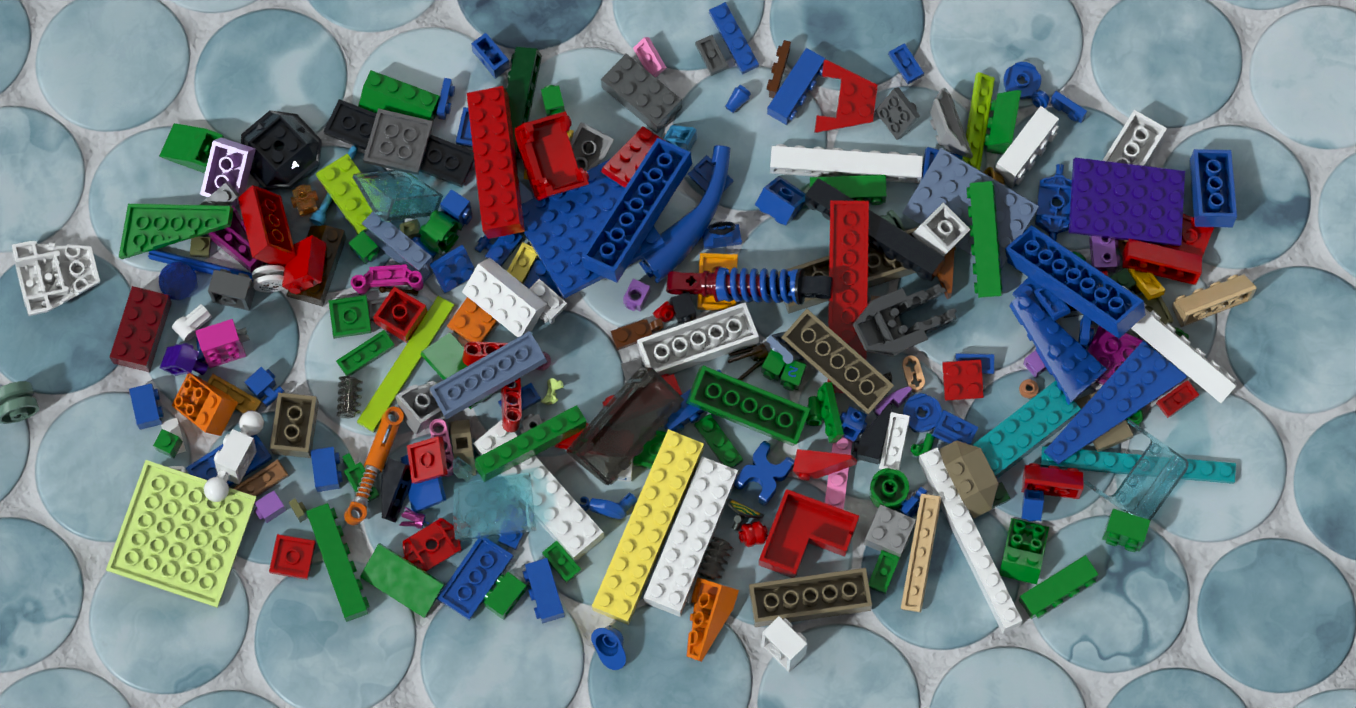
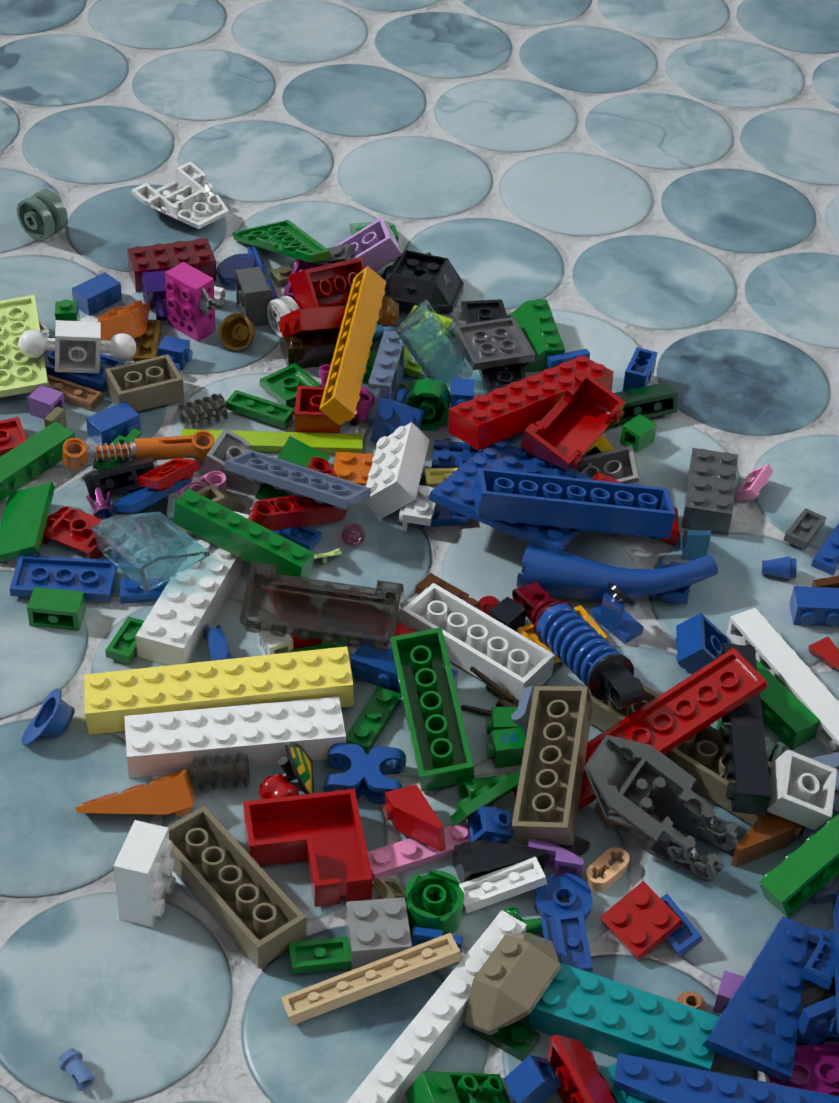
camera: 55 degrees right, 30 degrees down
blue brick [522,558,565,624] -> none
medium lavender brick [623,279,651,312] -> none
none -> pearl gold helmet [219,313,256,350]
none -> light orange brick [319,266,386,426]
none -> olive plate [372,877,406,899]

